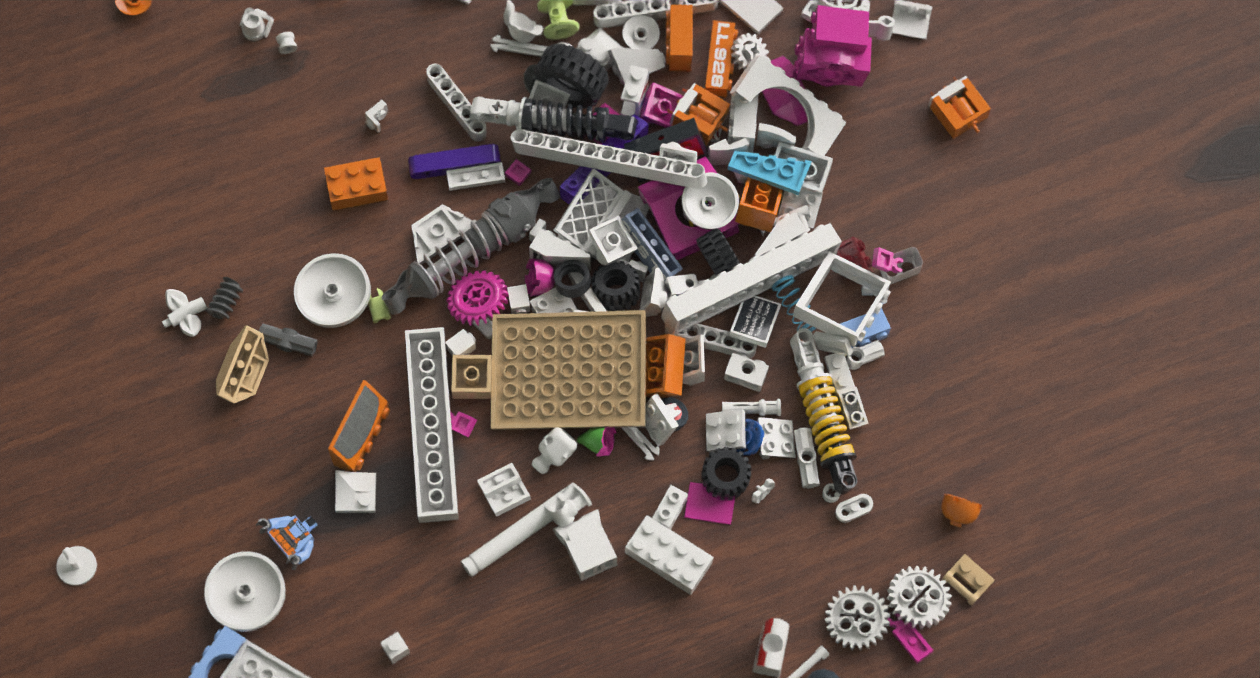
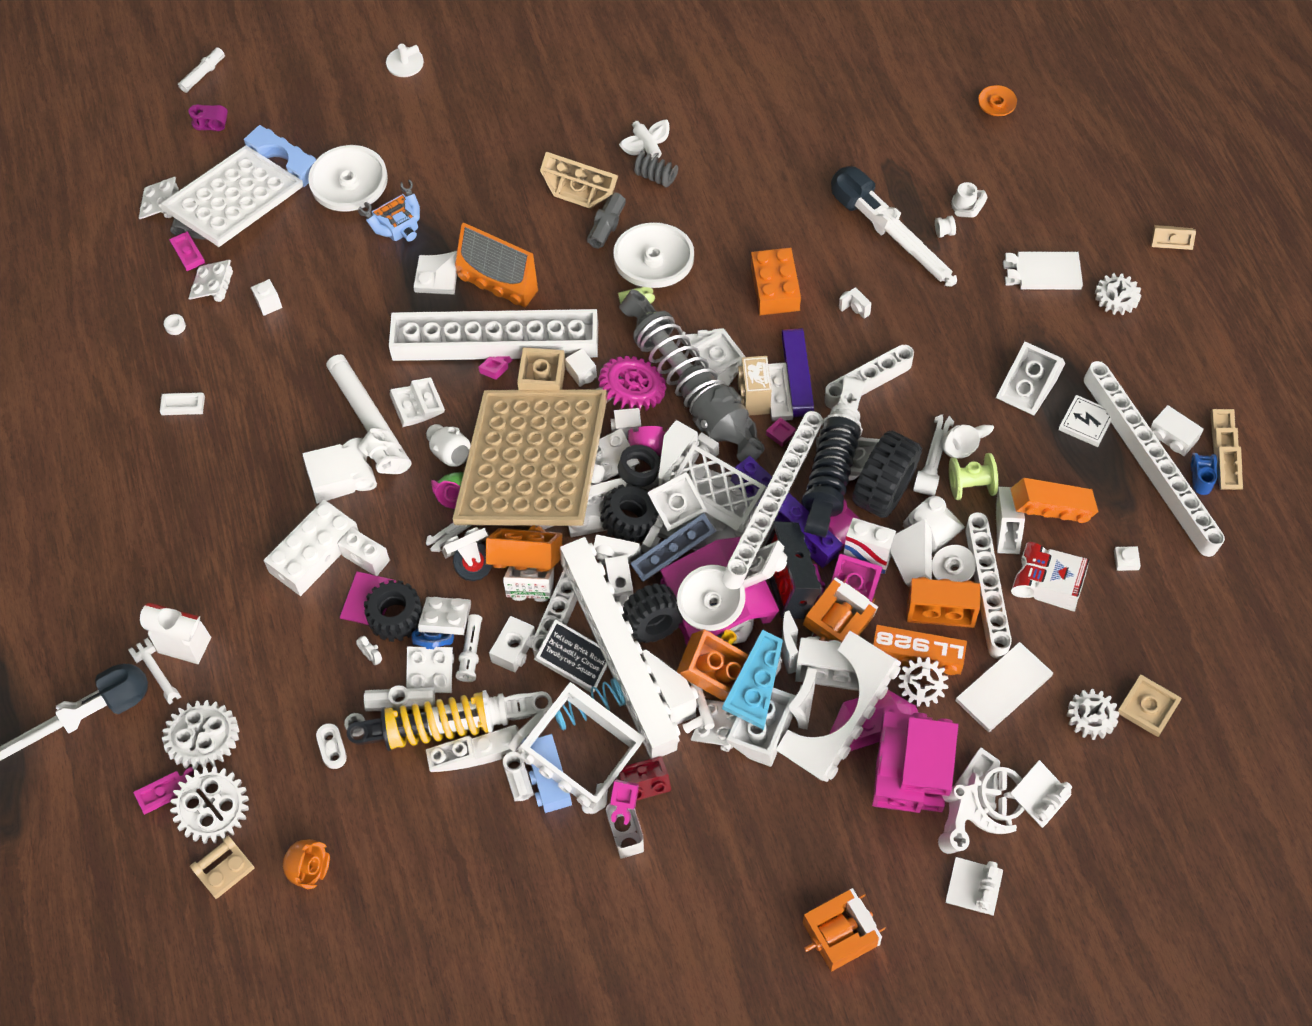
camera: 100 degrees right, 10 degrees down
none -> tan brick [738,356,772,415]
none -> white piece [831,166,957,287]

